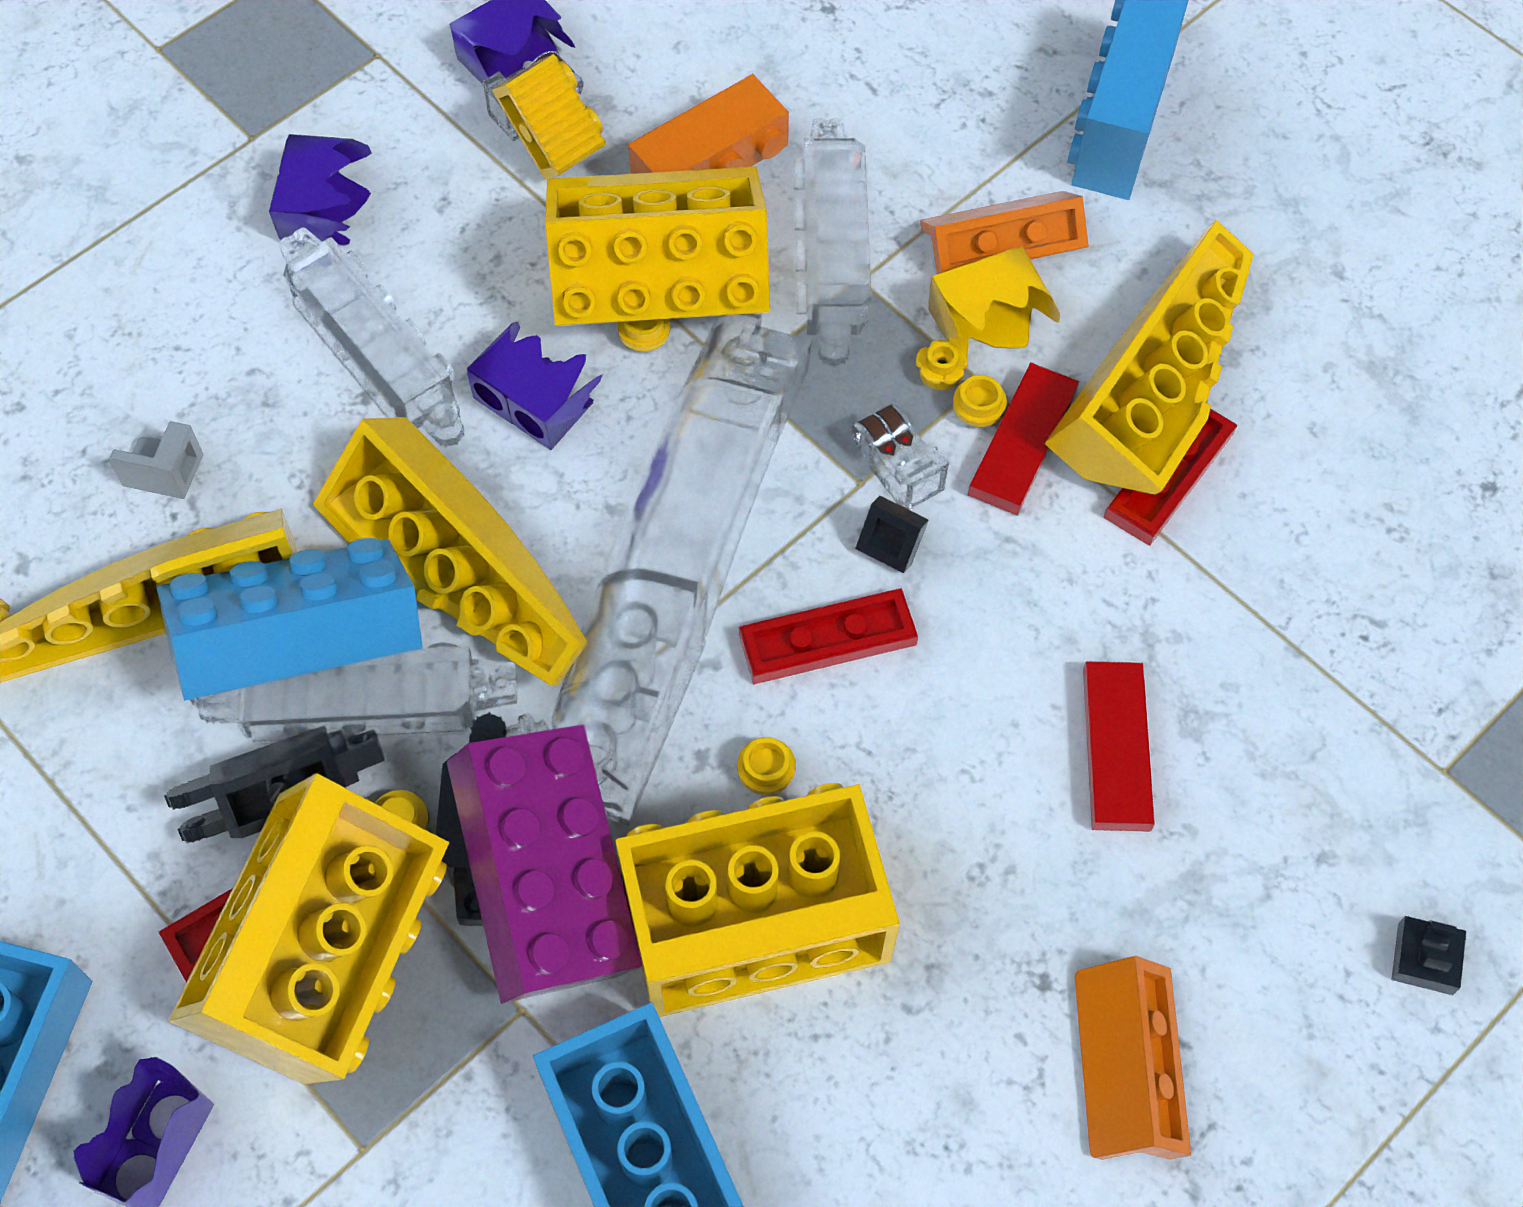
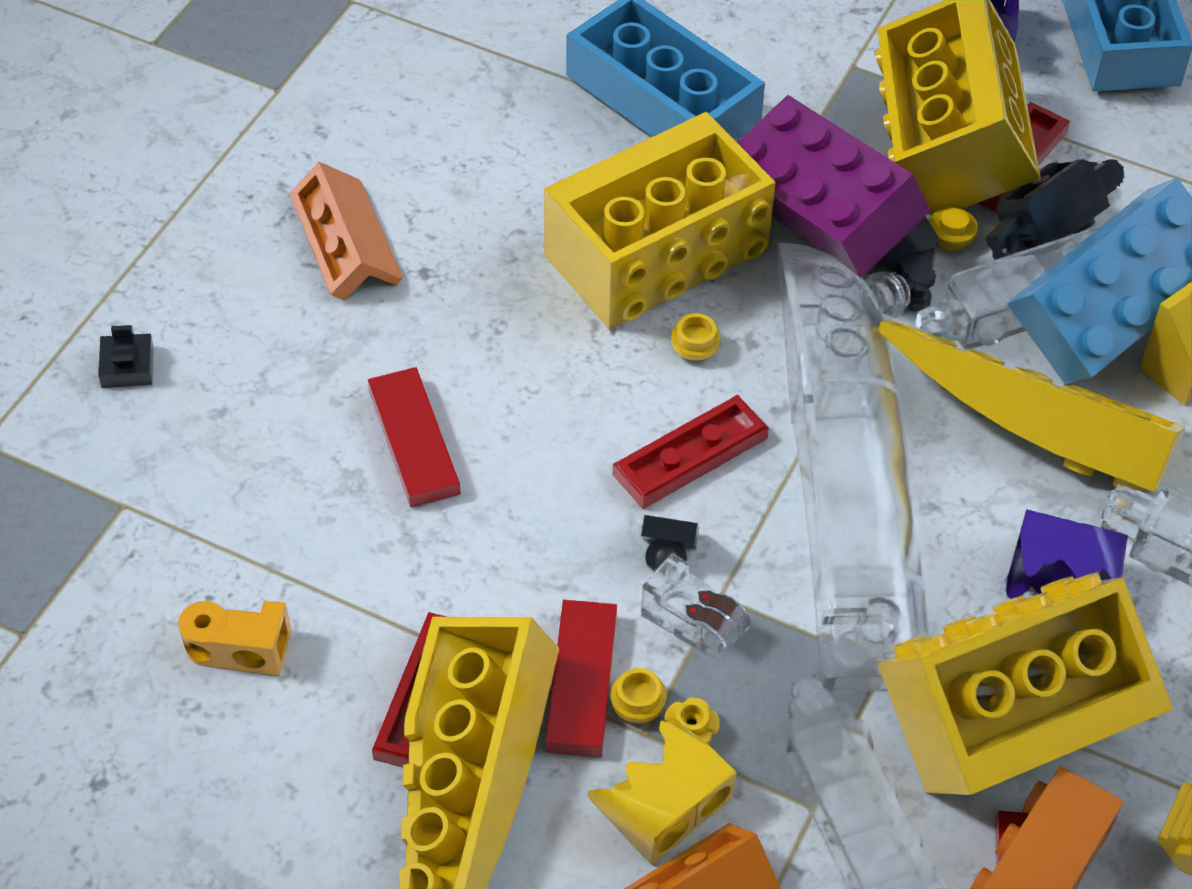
camera: 160 degrees right, 10 degrees down
none -> light orange leg [178,600,292,676]

